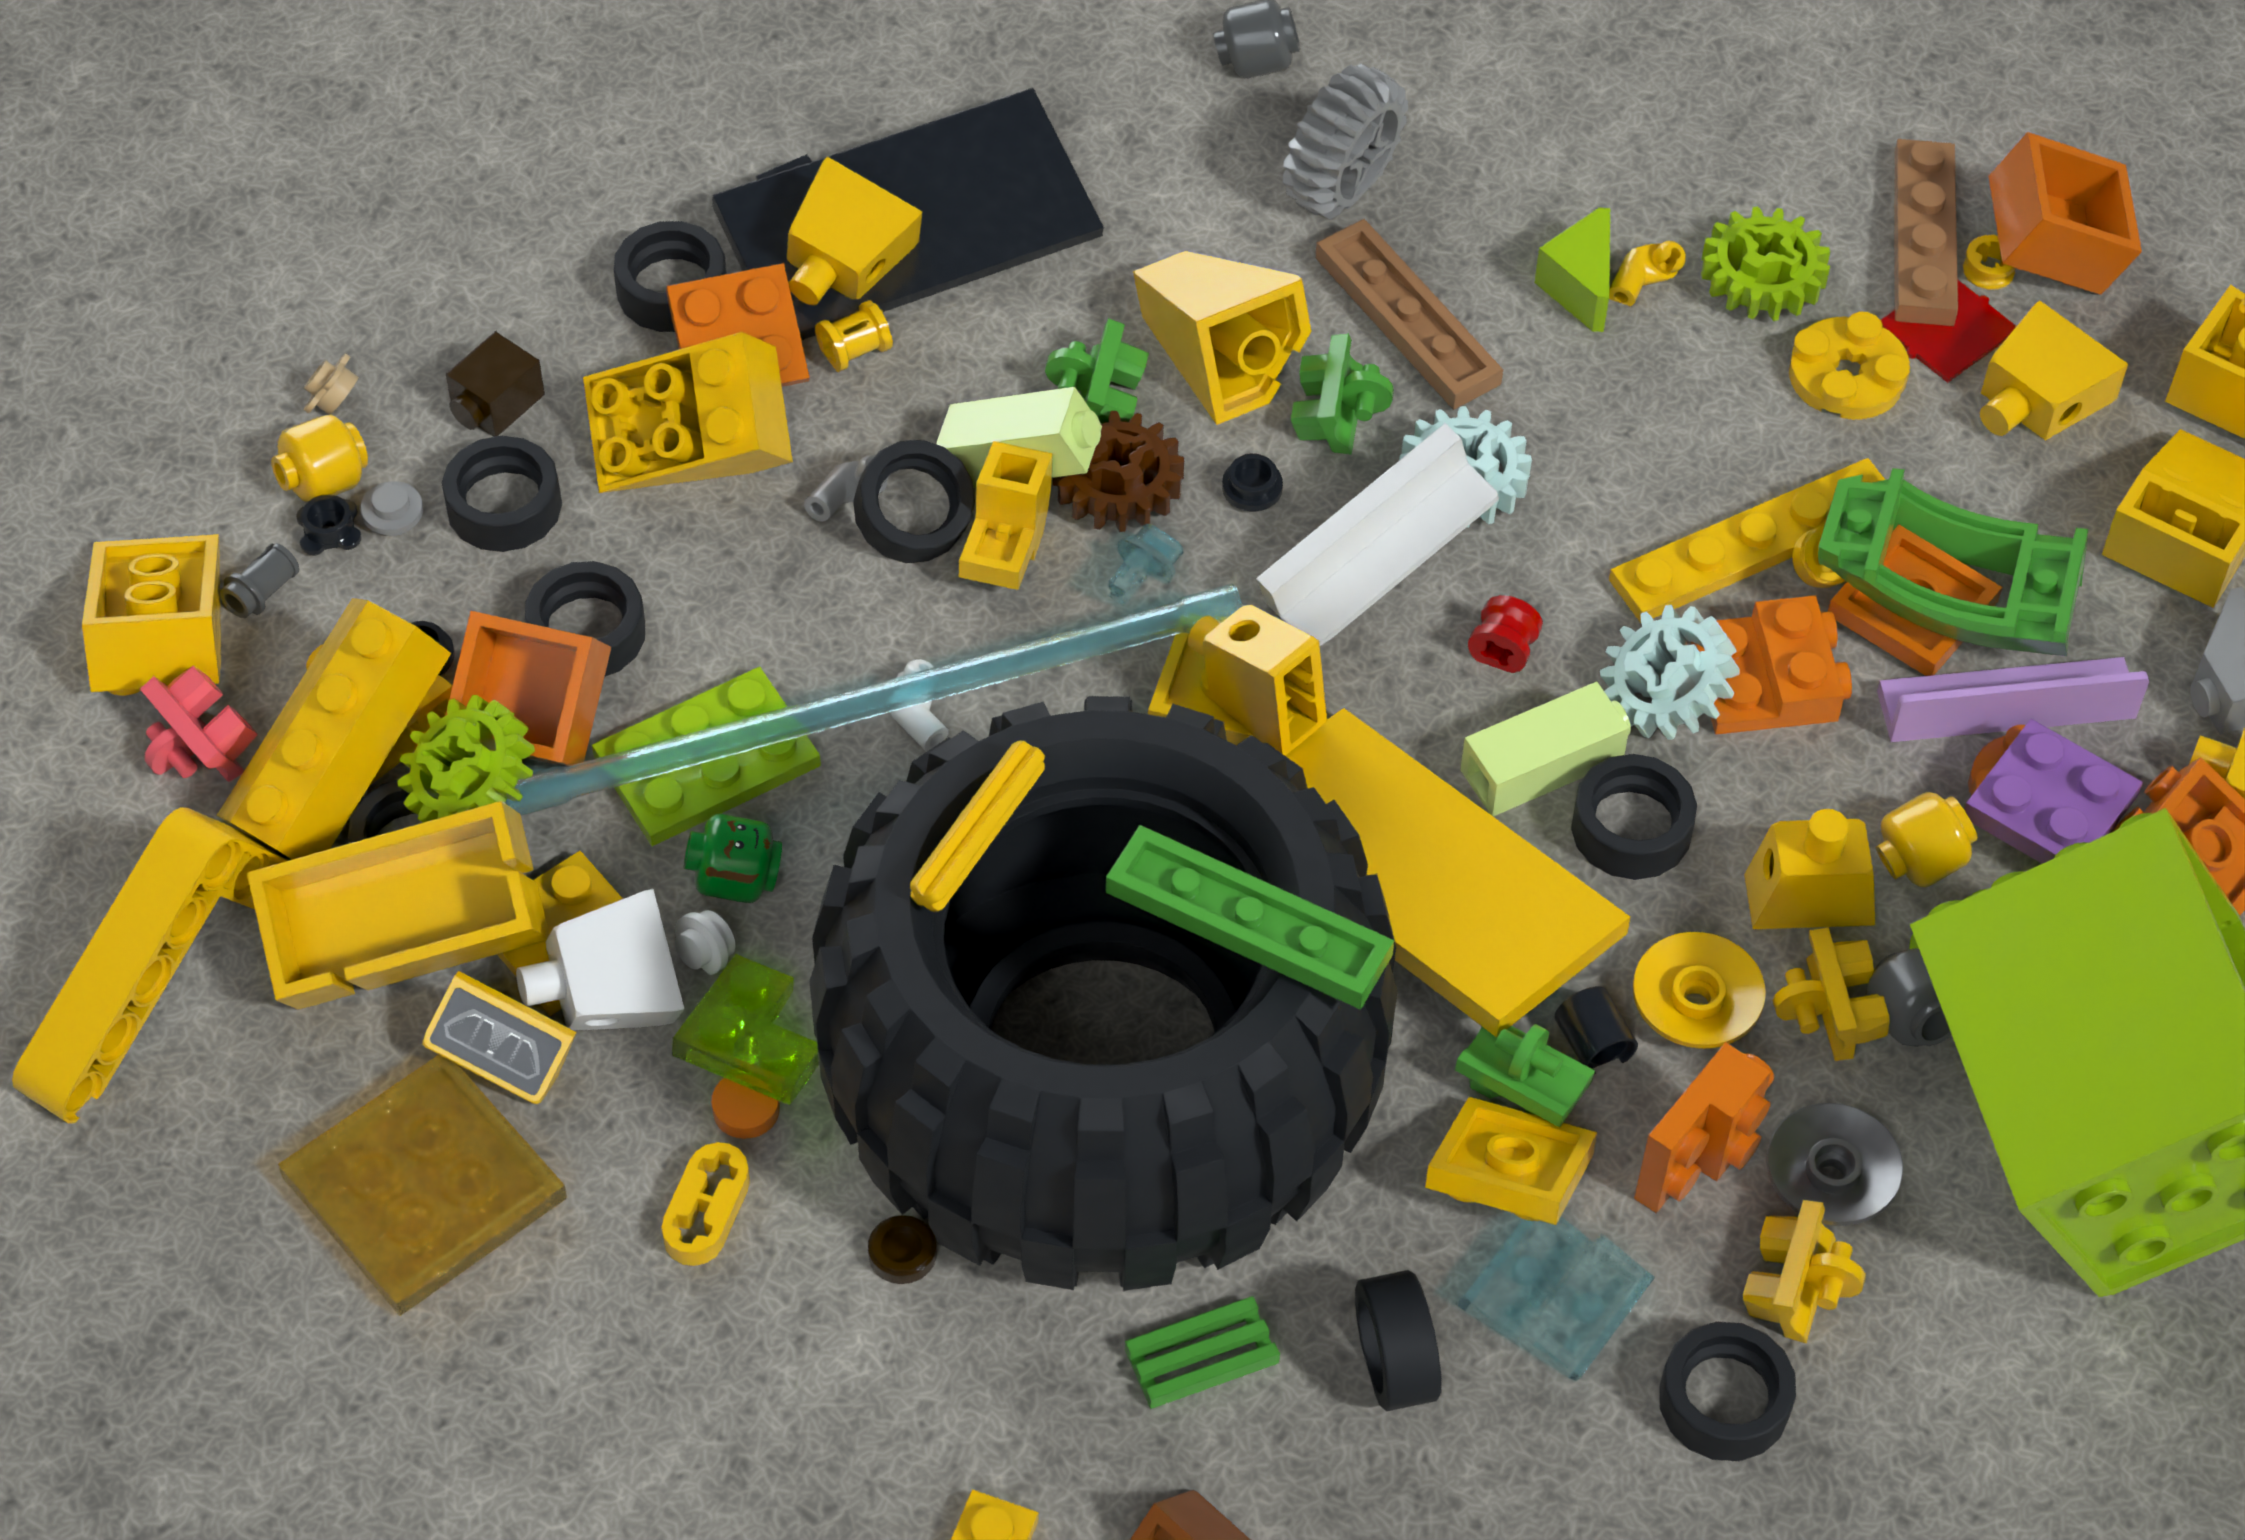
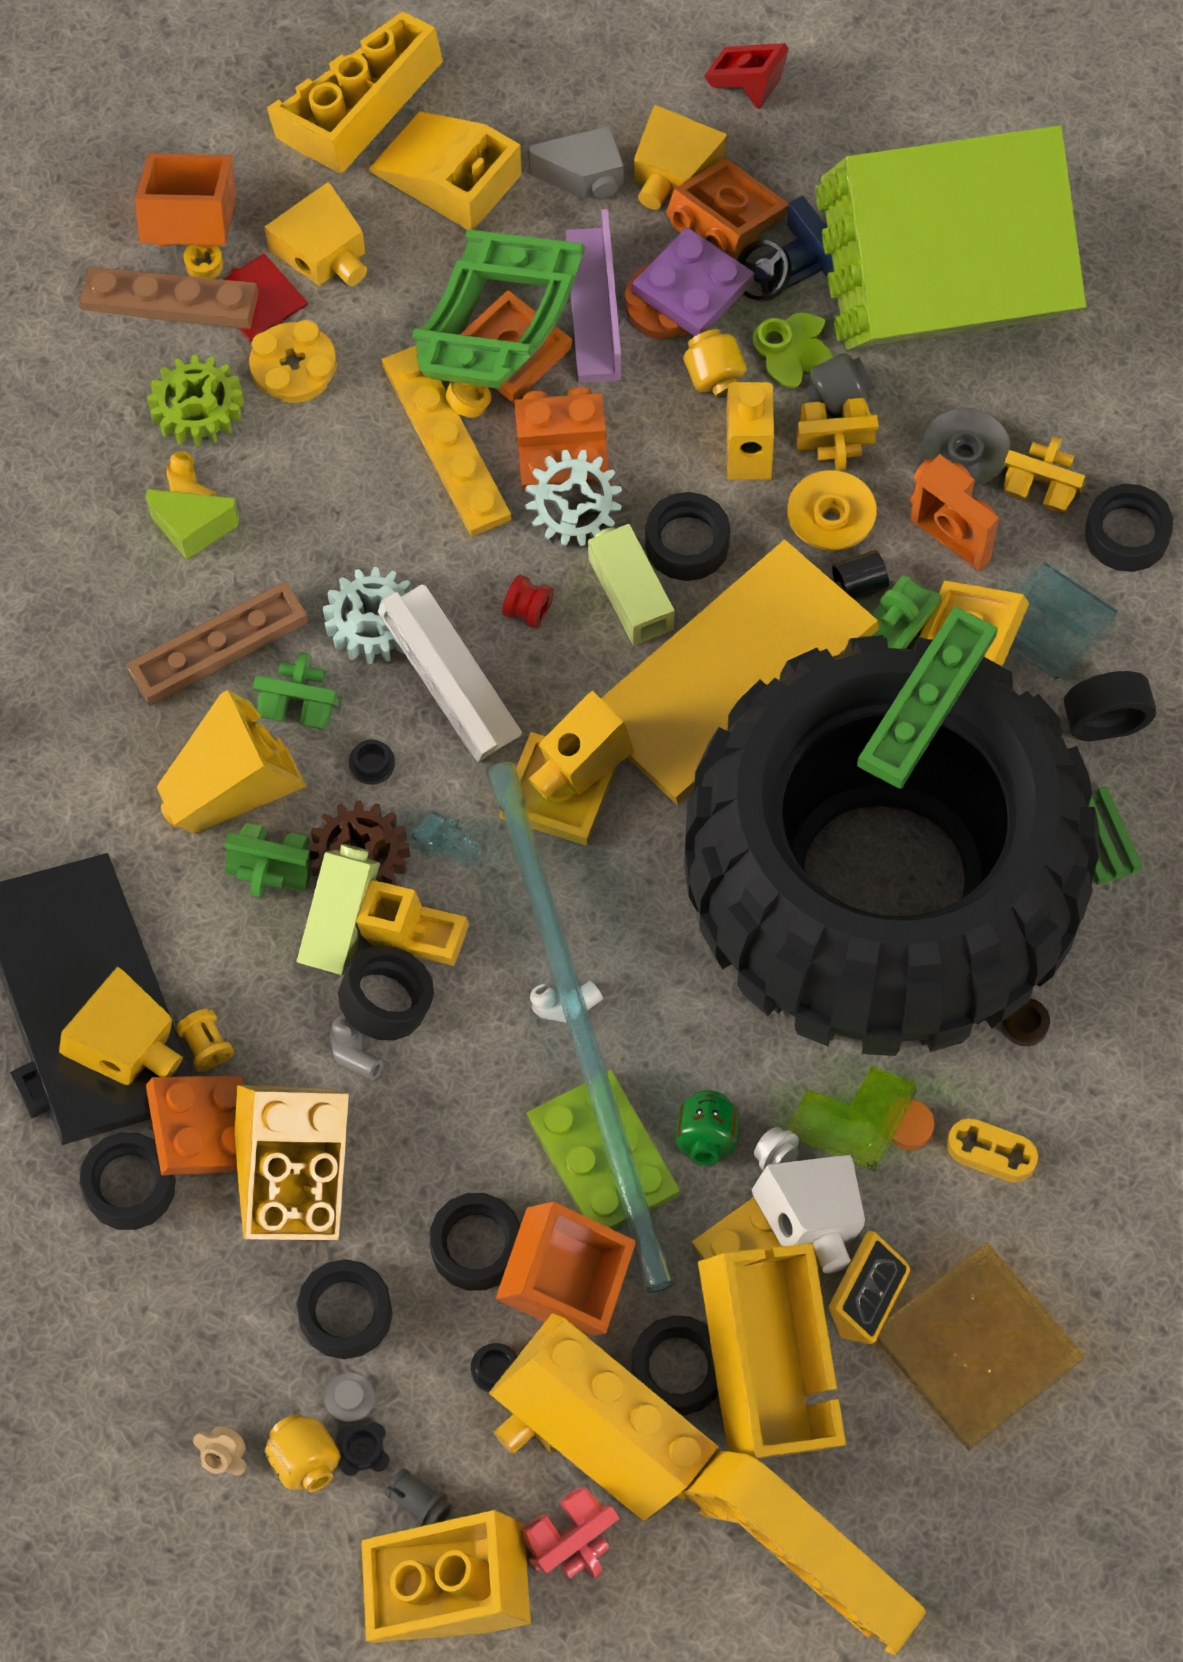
camera: 85 degrees left, 10 degrees up
lime gear [398,695,535,823] -> none
dark brown brick [445,331,545,437] -> none
yellow axle [910,740,1045,912] -> none
light grey gear [1283,63,1408,220] -> none

